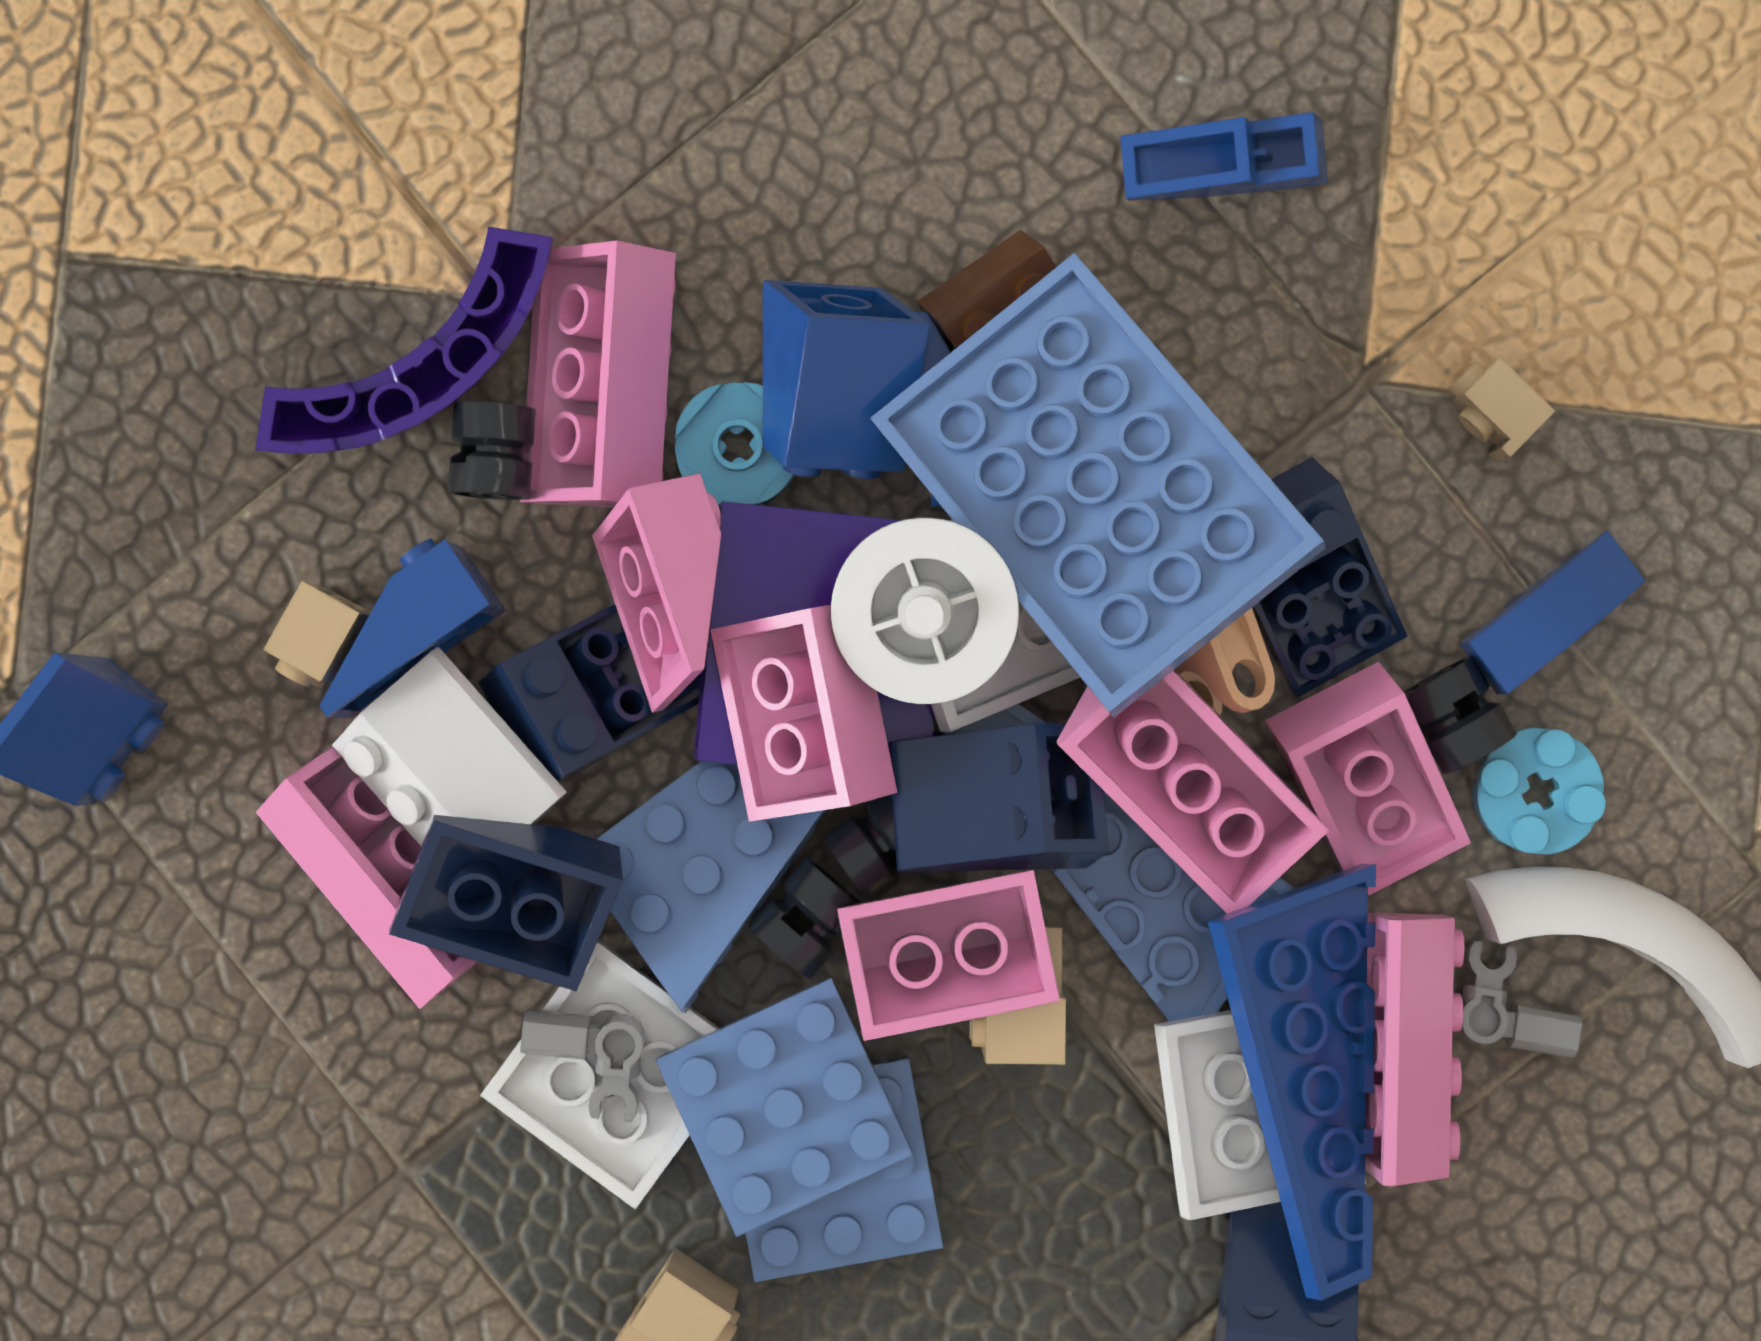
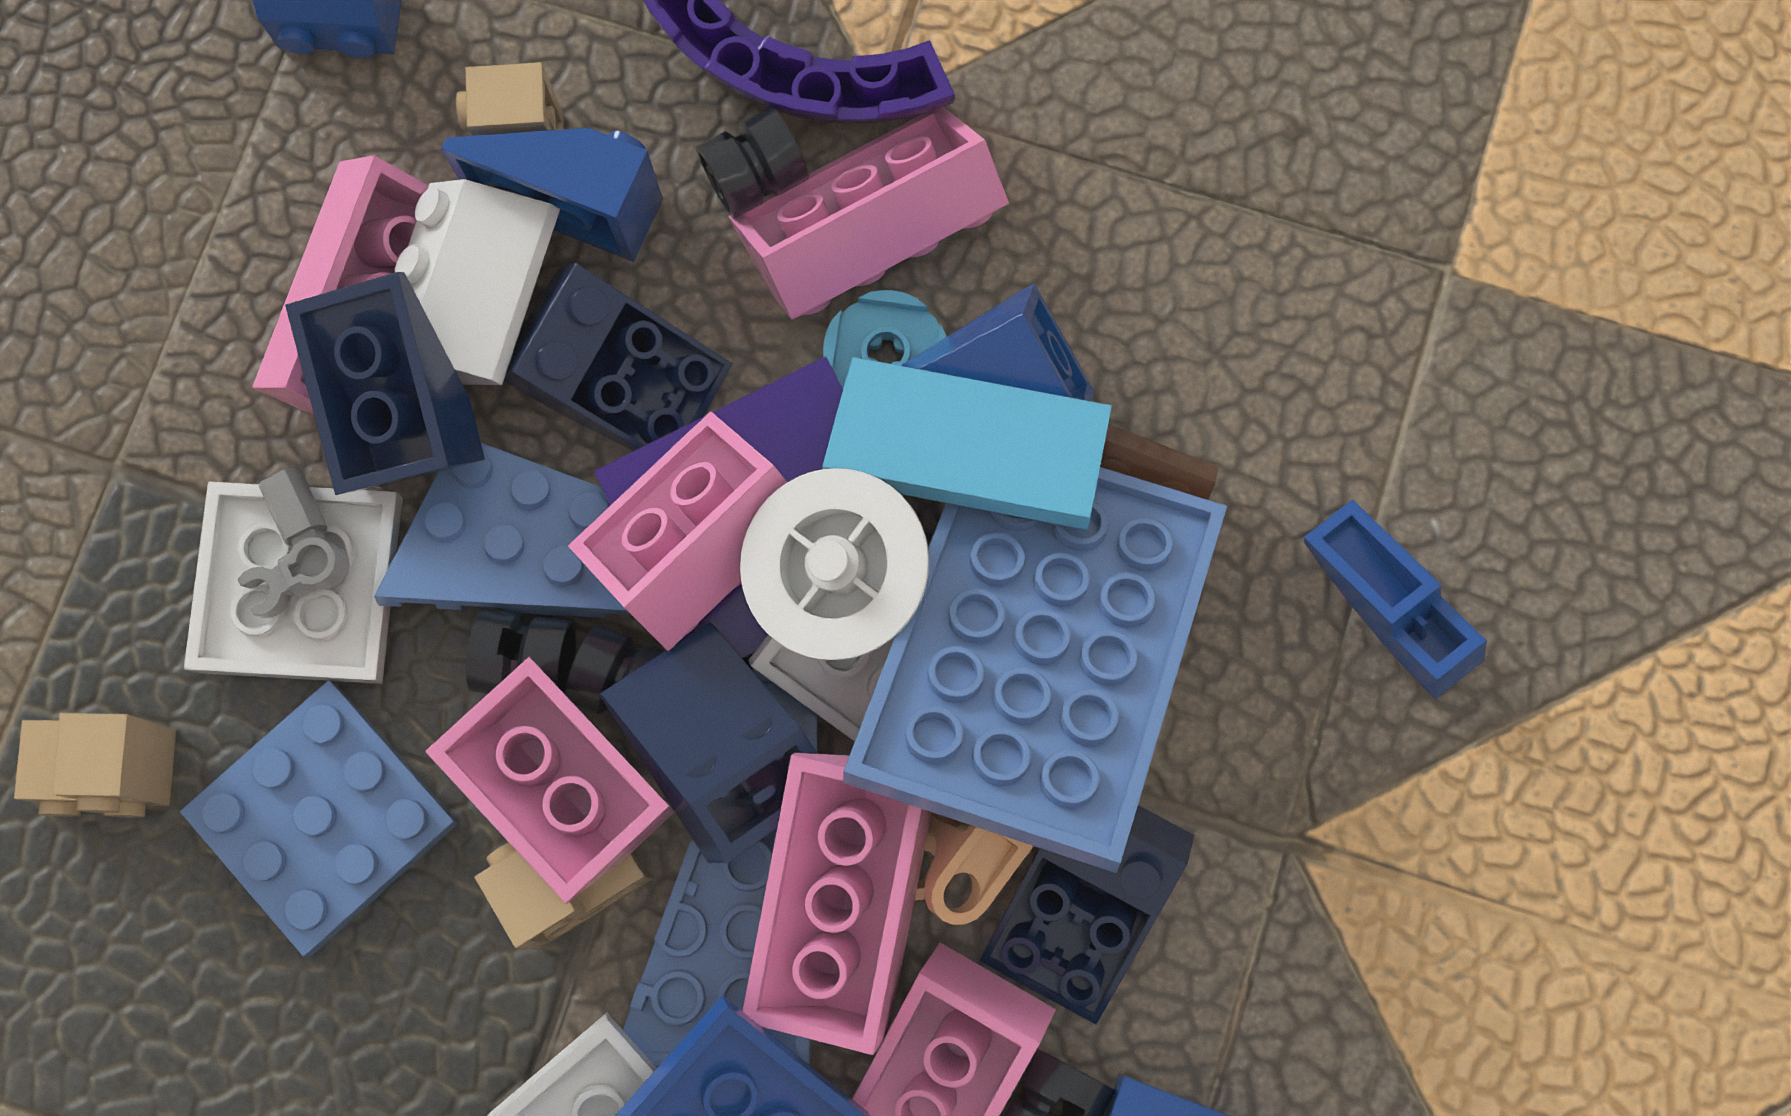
camera: 60 degrees right, 10 degrees down
bright pink slope [592,473,721,713] -> none
medium blue plate [655,976,913,1237] -> none
tan brick [1448,357,1555,463] -> none
none -> medium azure tile [822,357,1112,530]

